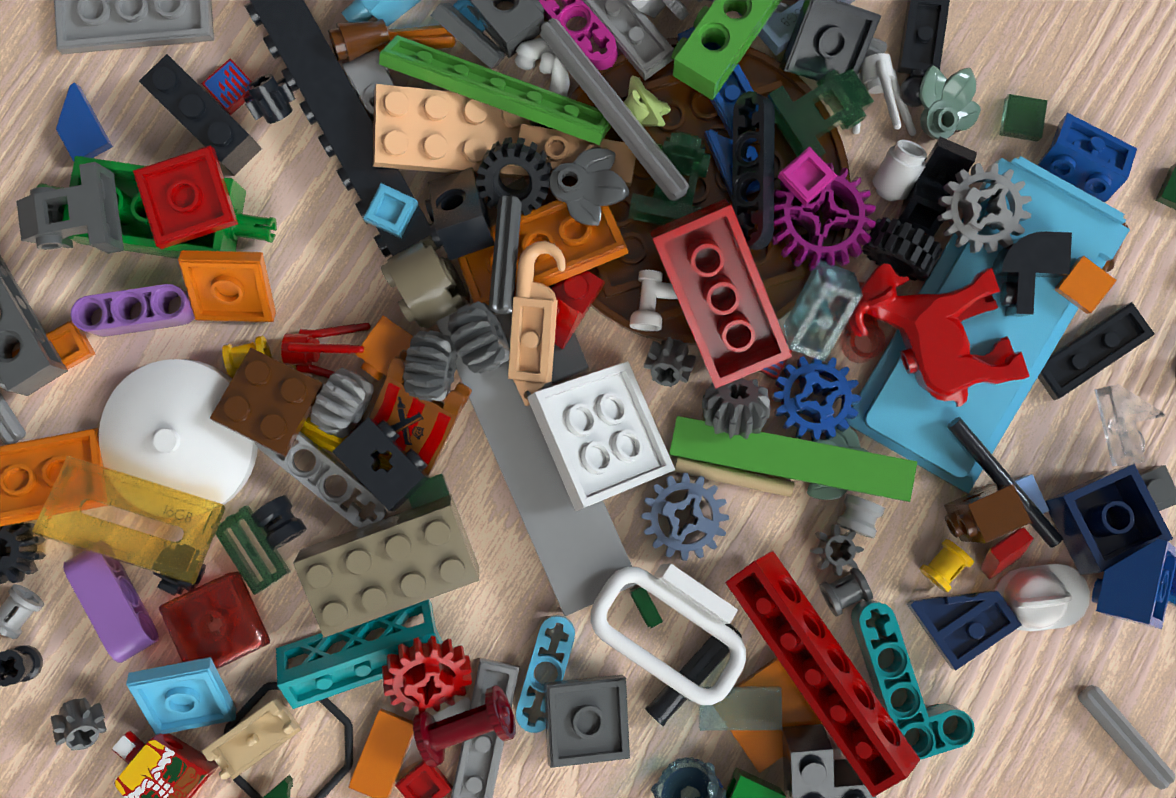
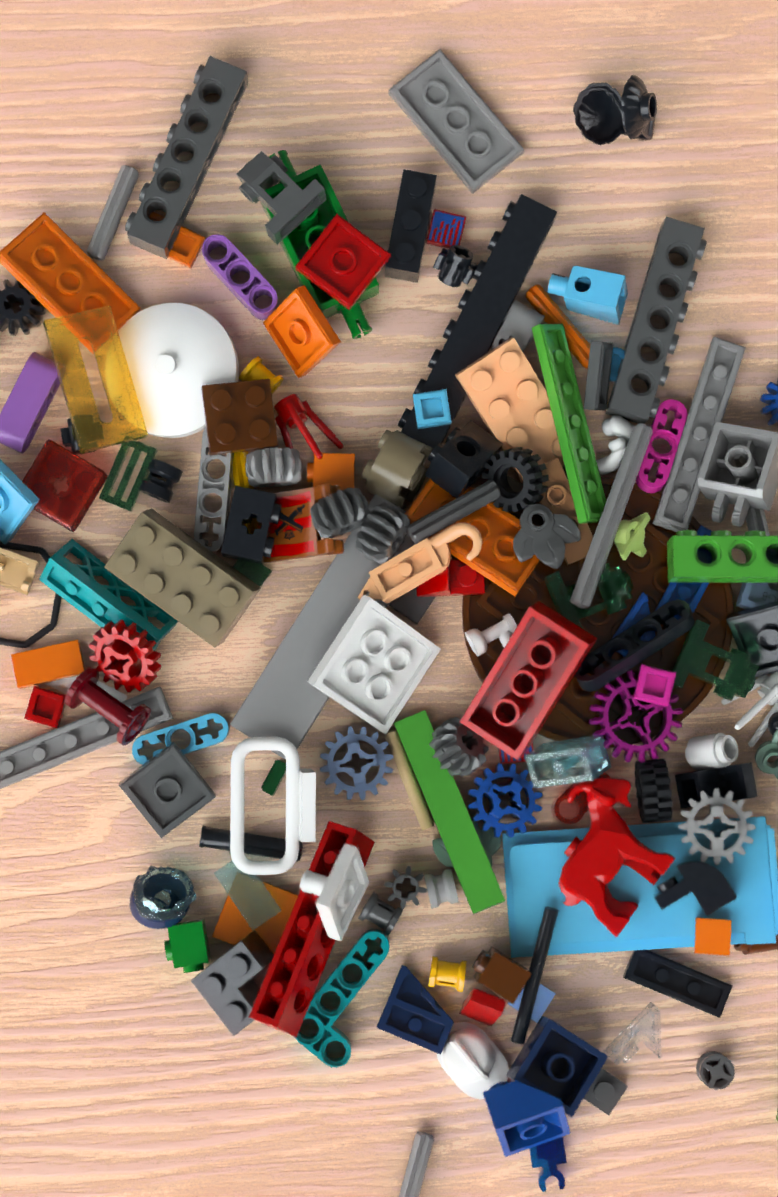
camera: 50 degrees right, 0 degrees up
blue tile [56,83,113,162] -> none
reddish brown cone [328,19,390,62] -> none
dark grey gear [644,337,696,387] -> none
none -> white tile [300,844,369,941]

